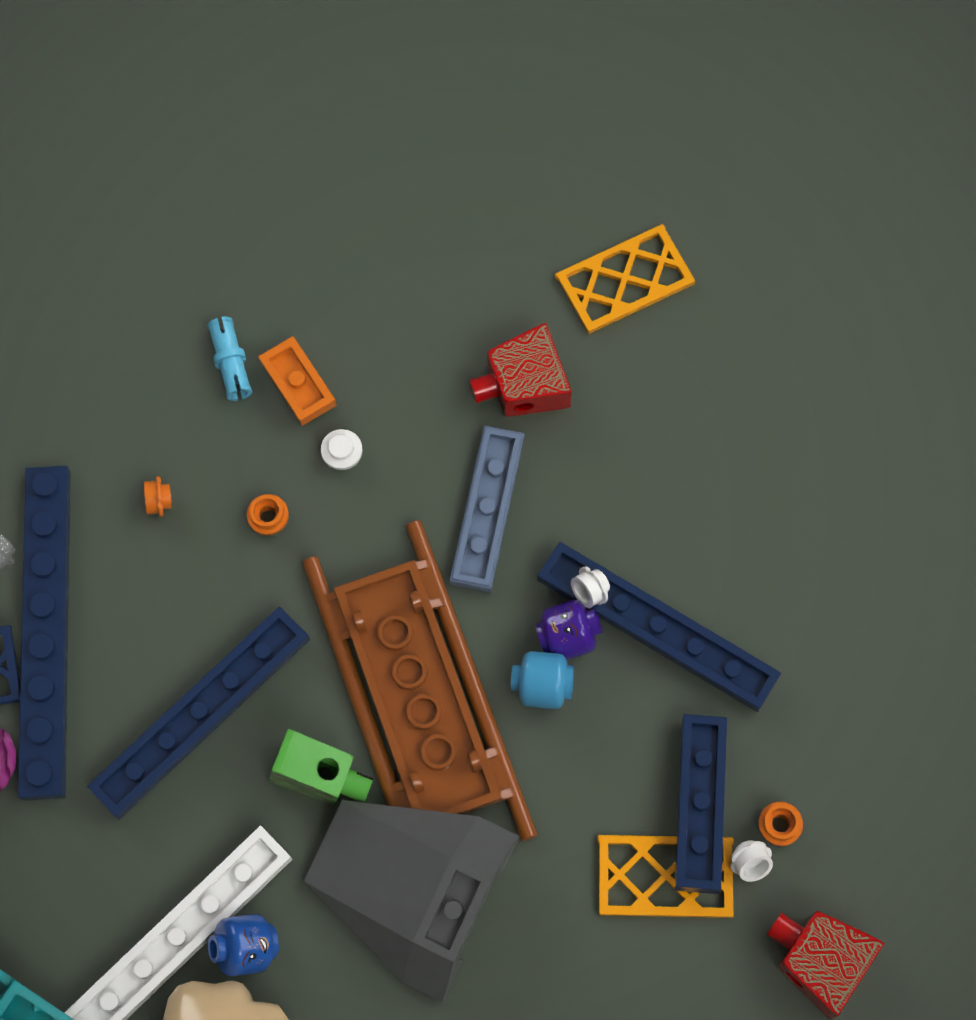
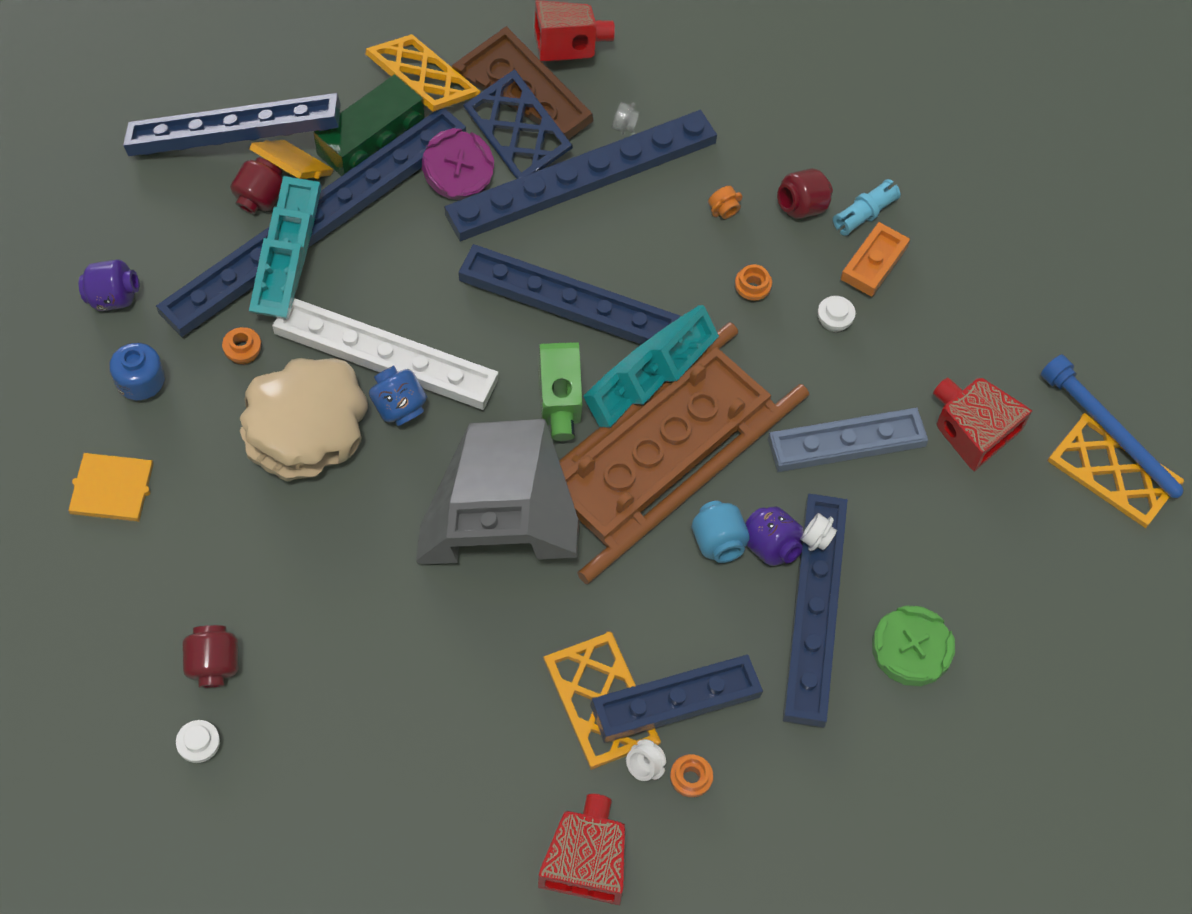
camera: 60 degrees right, 10 degrees down
none -> teal slope [583,305,719,427]
none -> dark red head [777,168,833,219]
none -> bright green tile [872,605,955,686]
none -> blue piece [1041,354,1184,498]

